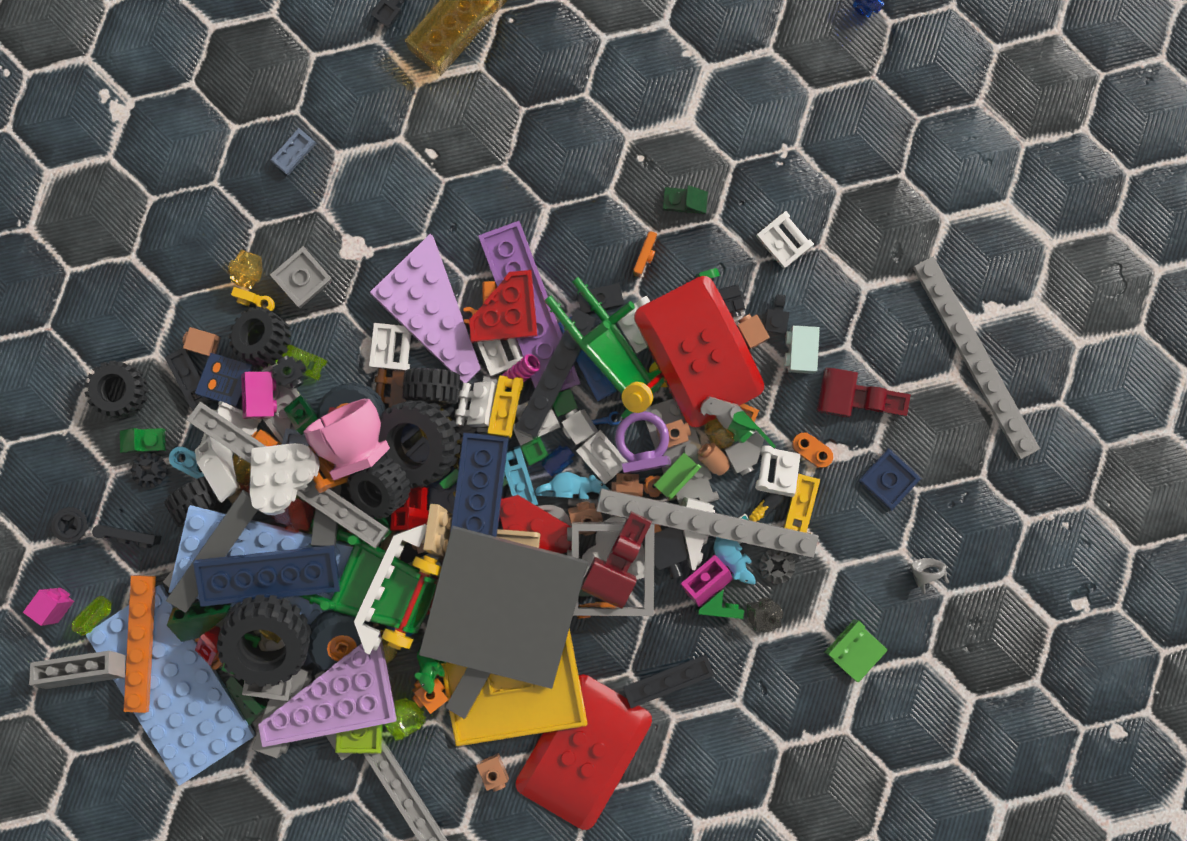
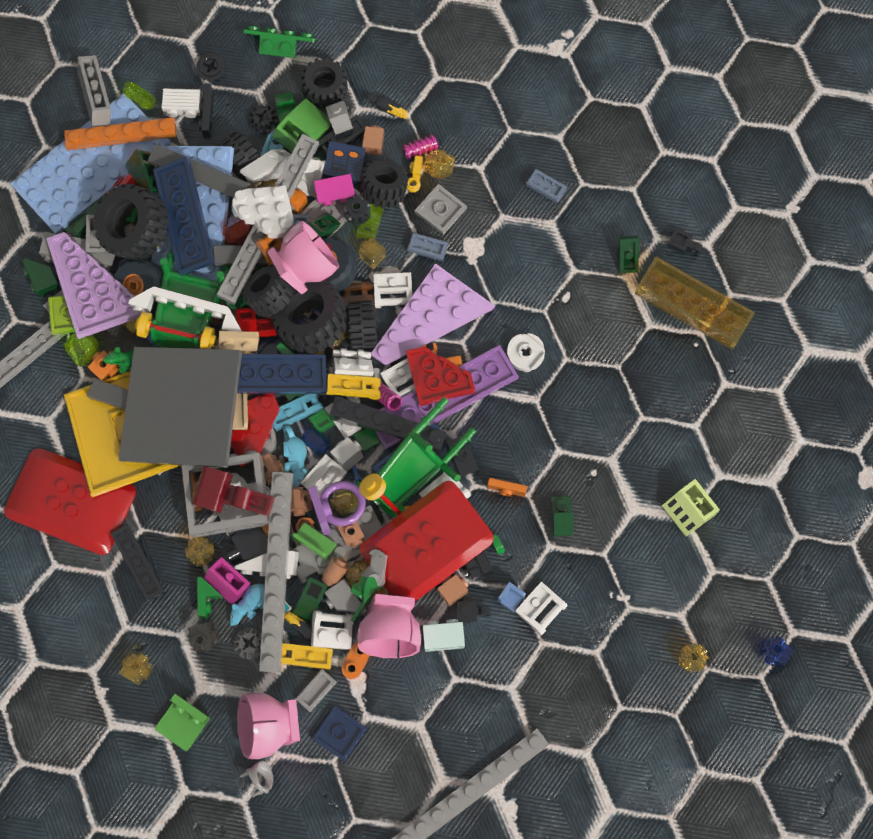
camera: 80 degrees right, 10 degrees down
dark pink brick [23,588,74,626] -> none
nougat brick [476,753,509,792] -> none
dark red plate [816,368,911,418] -> none
none -> dark green slope [22,259,61,298]
none -> clear yellow brick [119,652,152,685]
none -> white brick [162,88,202,118]
none -> clear yellow brick [185,536,215,566]
none -> bright pink plate [237,693,300,759]
none -> green bracket [243,26,317,58]
none -> bright green slope [272,98,331,153]
none -> dark green slope [293,577,328,621]
none -> light grey tile [295,669,337,713]
none -> light grey slope [326,101,353,134]
none -> clear yellow head [330,489,358,515]
none -> bright pink plate [357,594,421,658]
none -> clear yellow brick [359,237,386,269]
none -> black piece [368,94,408,119]
none -> dark pink piece [403,134,438,160]
none -> sand blue plate [407,233,448,261]
none -> medium blue panel [497,582,526,613]
none -> white plate [507,333,545,372]
none -> dark green slope [617,235,639,273]
none -> yellowish green slope [662,479,720,537]
none -> clear yellow brick [677,643,709,673]

